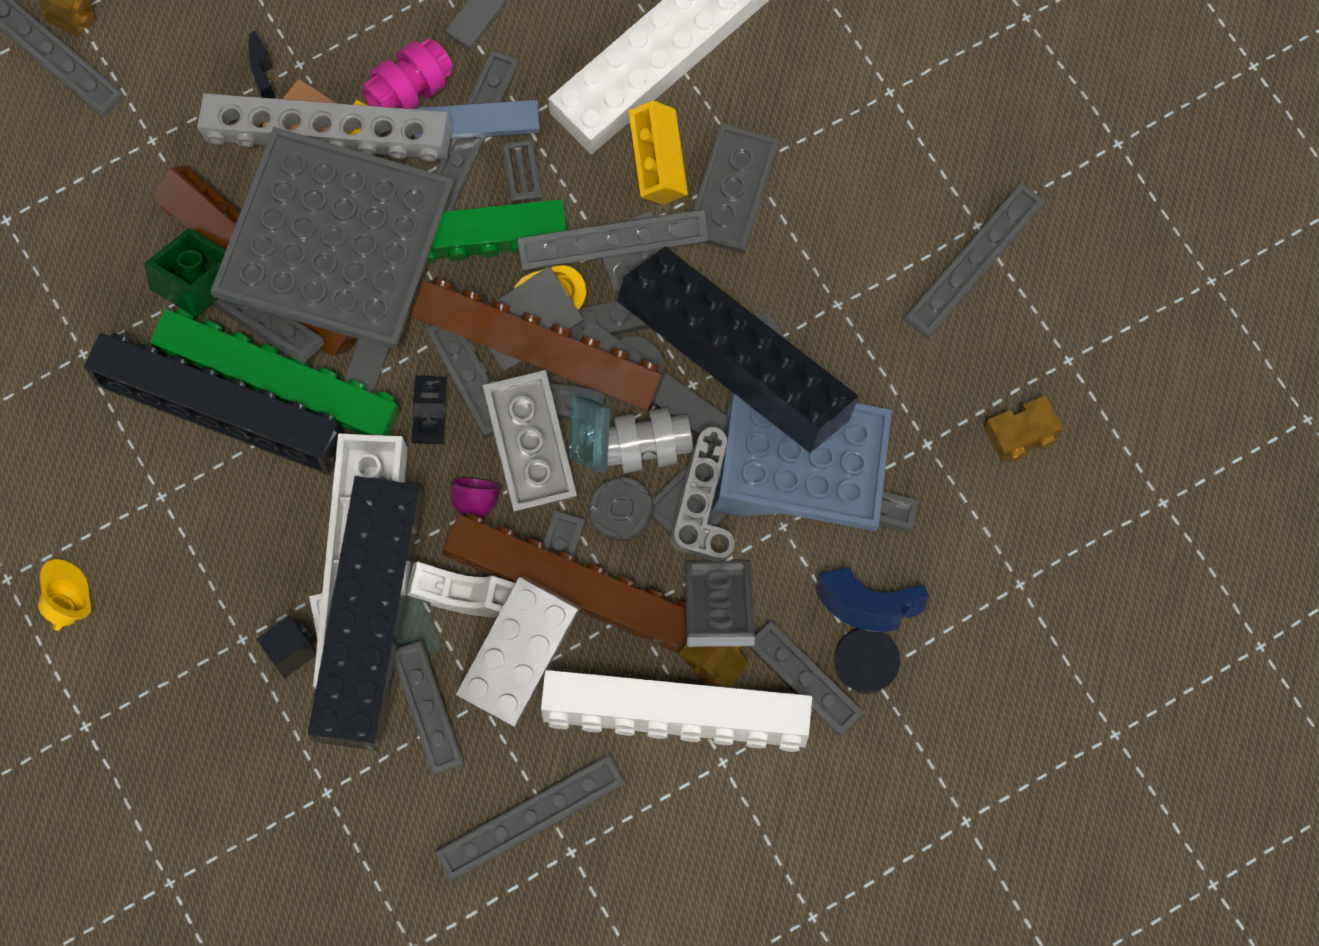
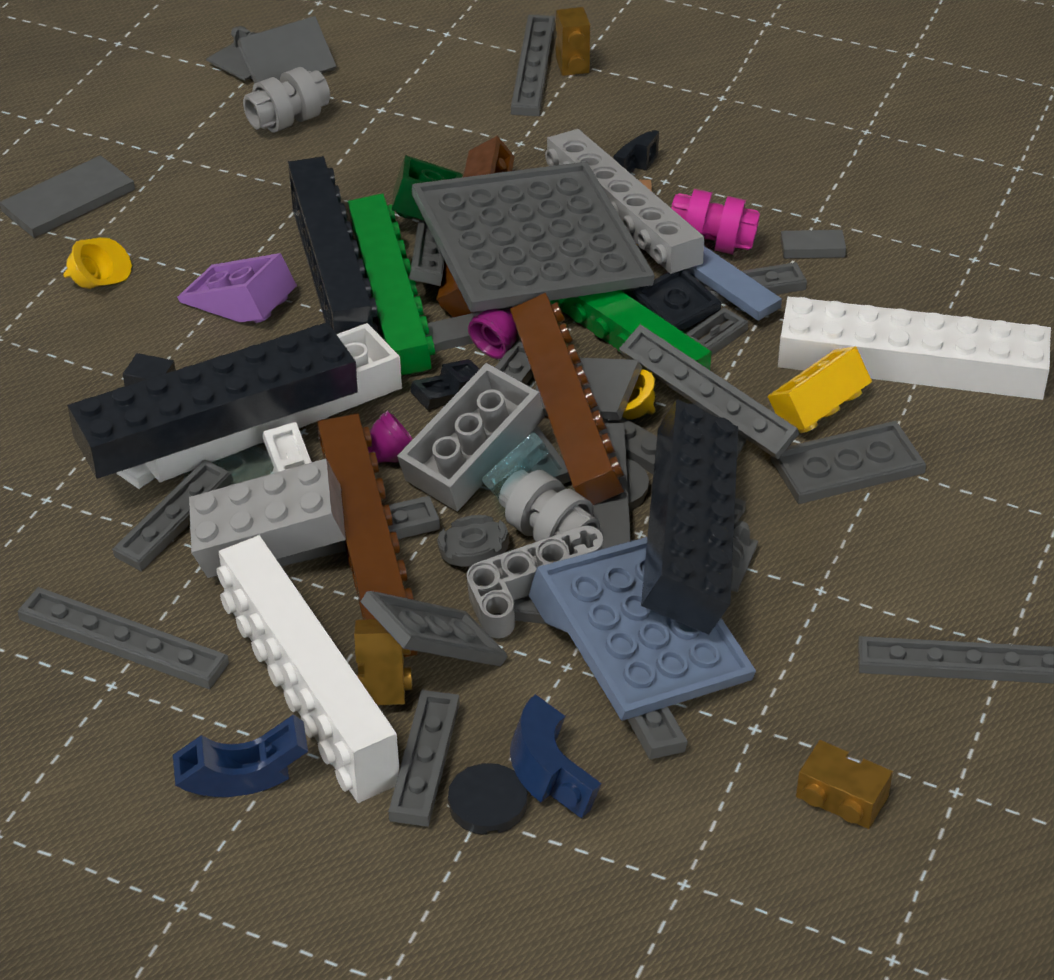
camera: 55 degrees right, 30 degrees down
none -> dark blue arch [173,715,308,797]
none -> medium lavender slope [177,253,297,323]
none -> magenta helmet [468,307,518,359]
none -> black tile [631,269,722,331]

